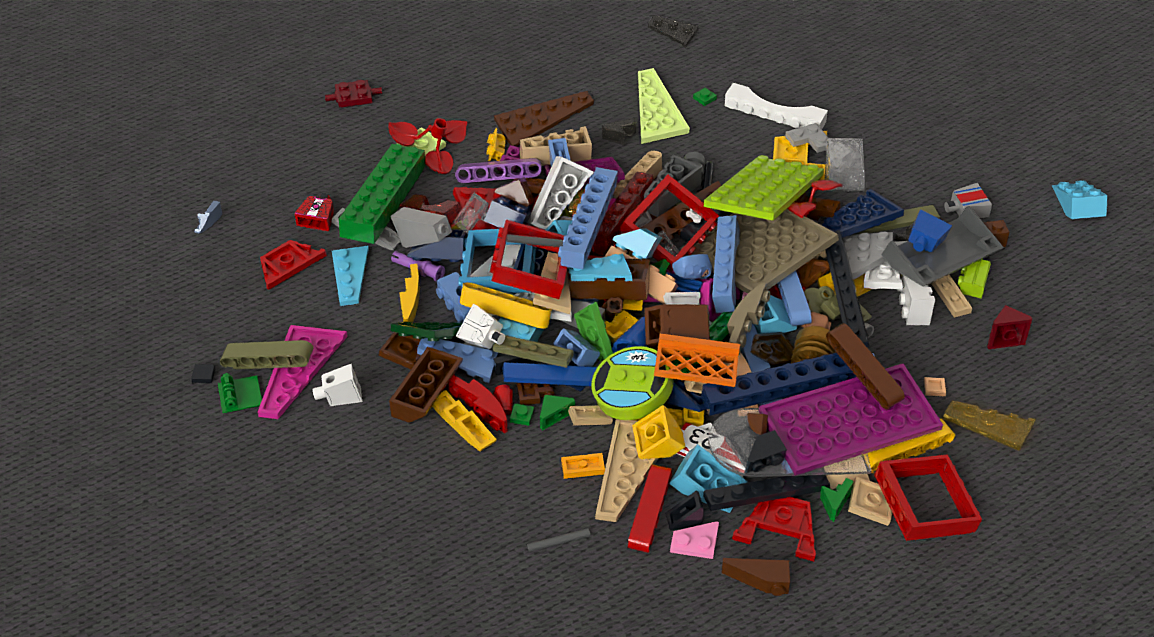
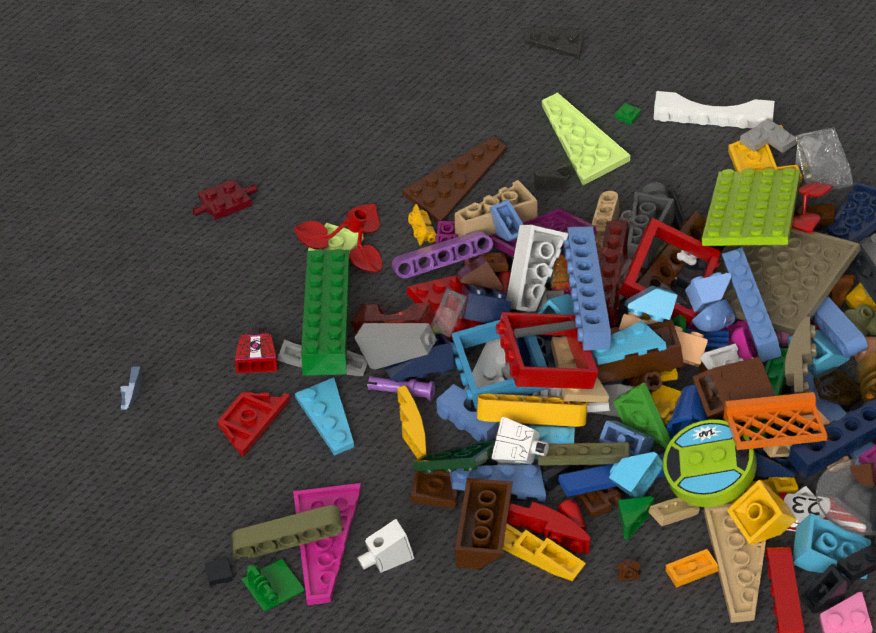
camera: 15 degrees left, 0 degrees up
green plate [510,404,534,426] -> none
none -> medium azure slope [609,452,663,498]
none -> reddish brown plate [617,559,640,581]
none -> light blue slope [685,272,732,313]

